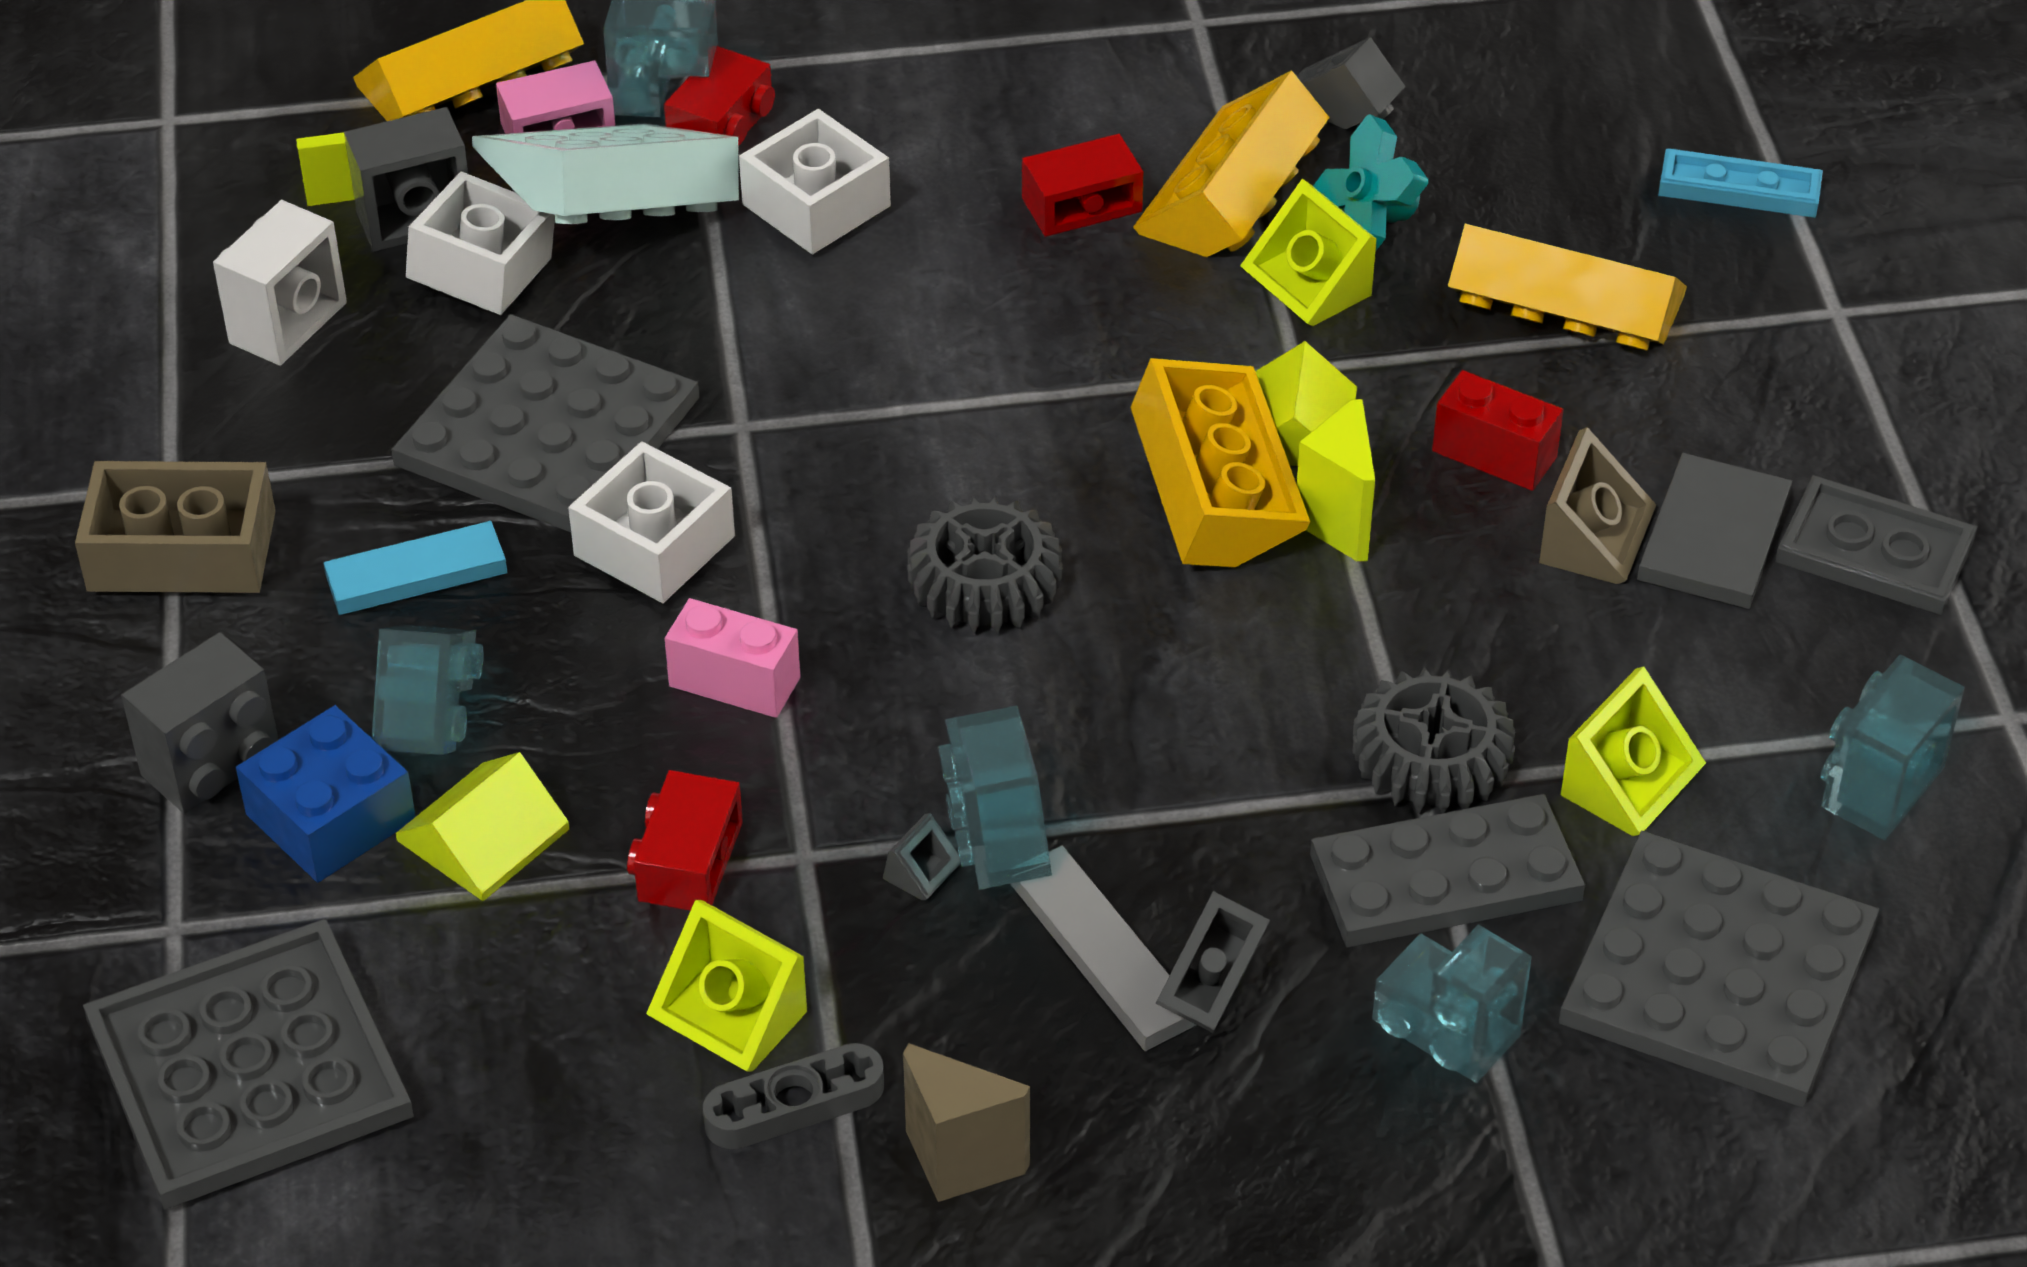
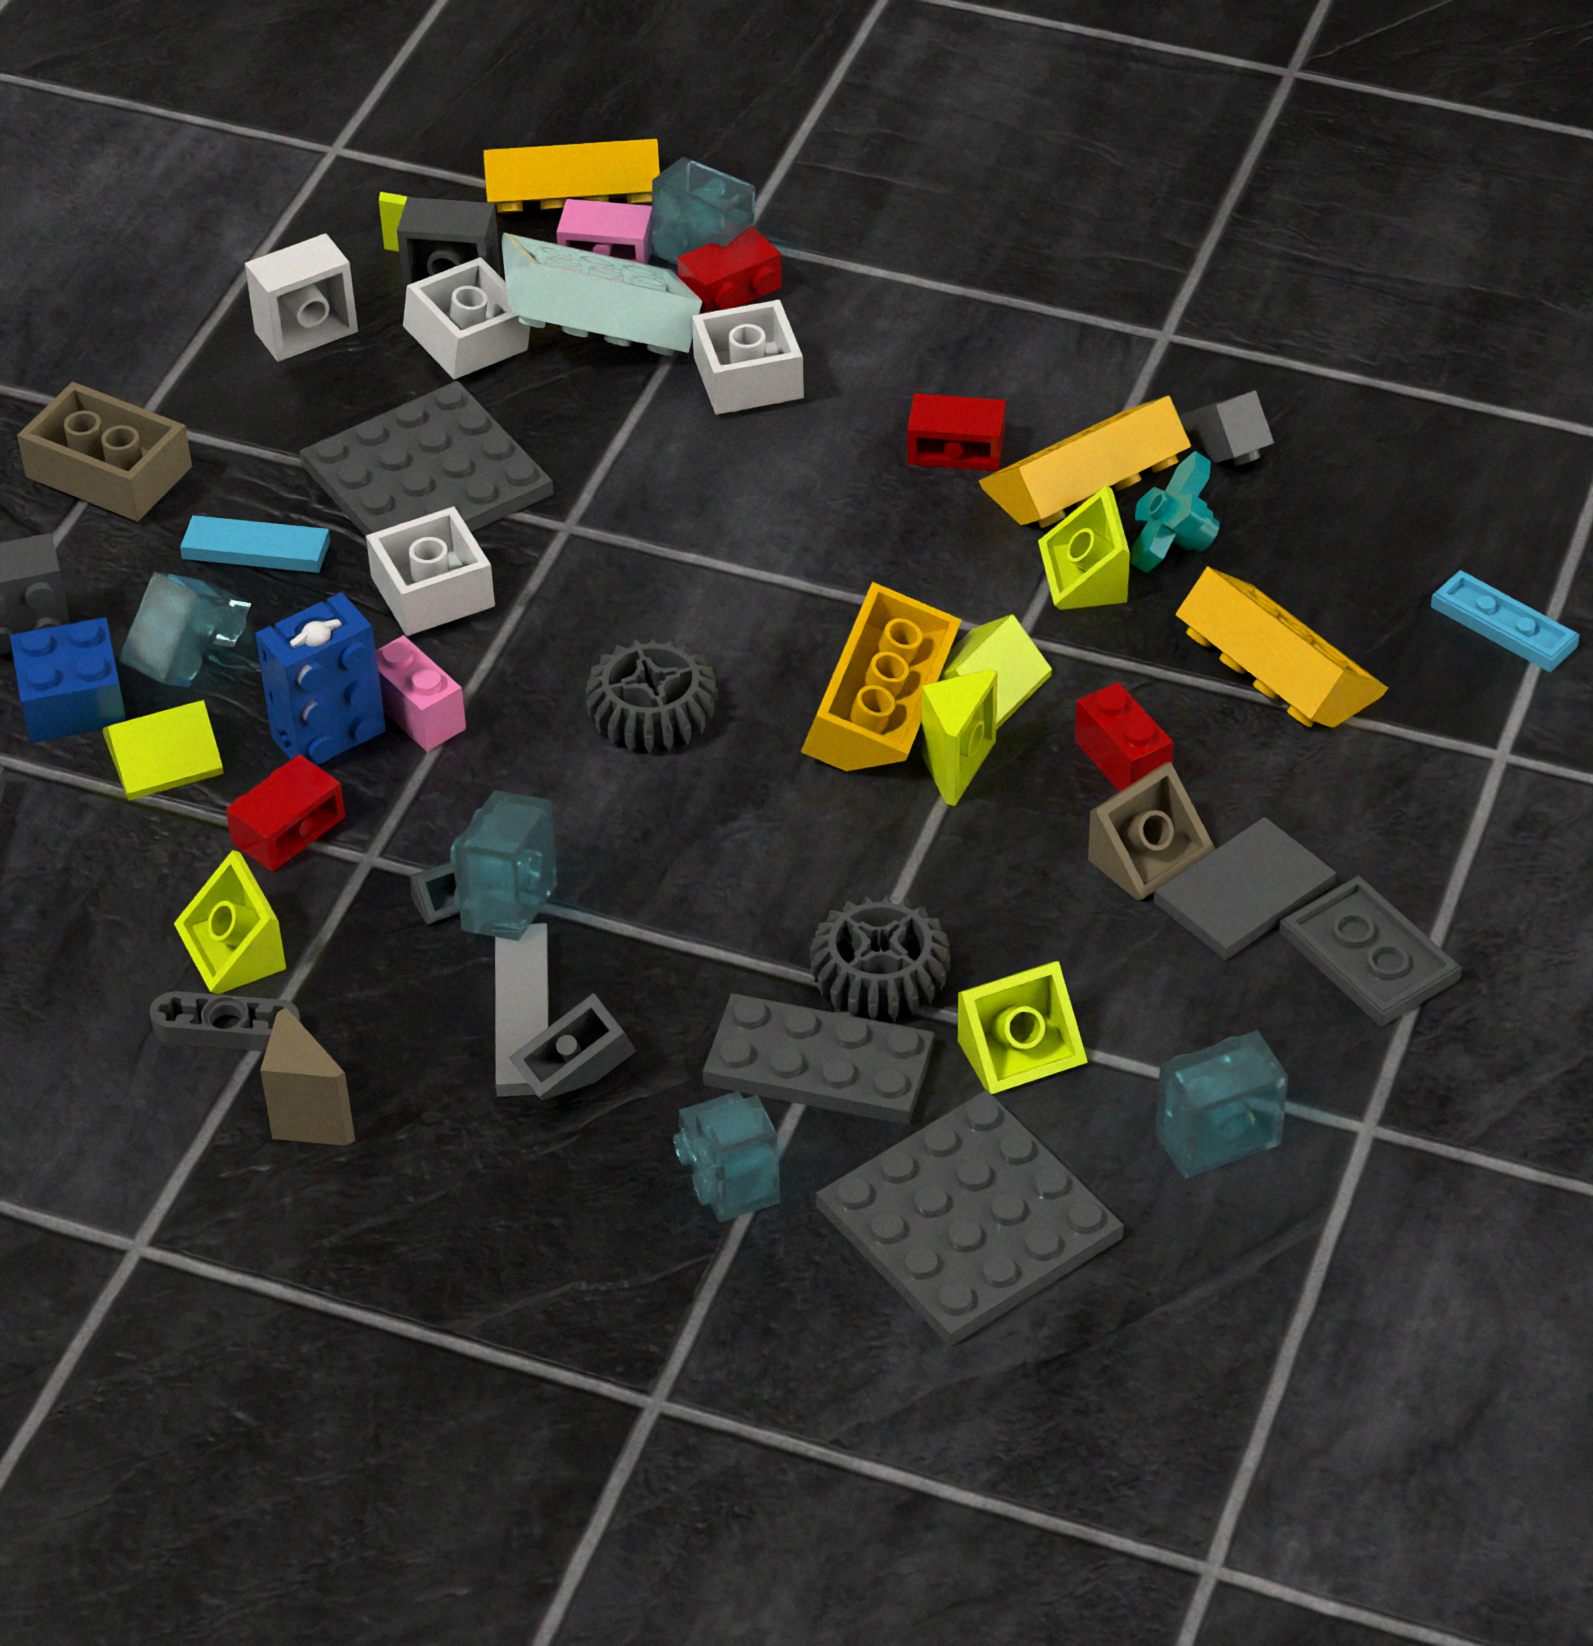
camera: 30 degrees right, 0 degrees up
none -> blue piece [255,592,386,765]

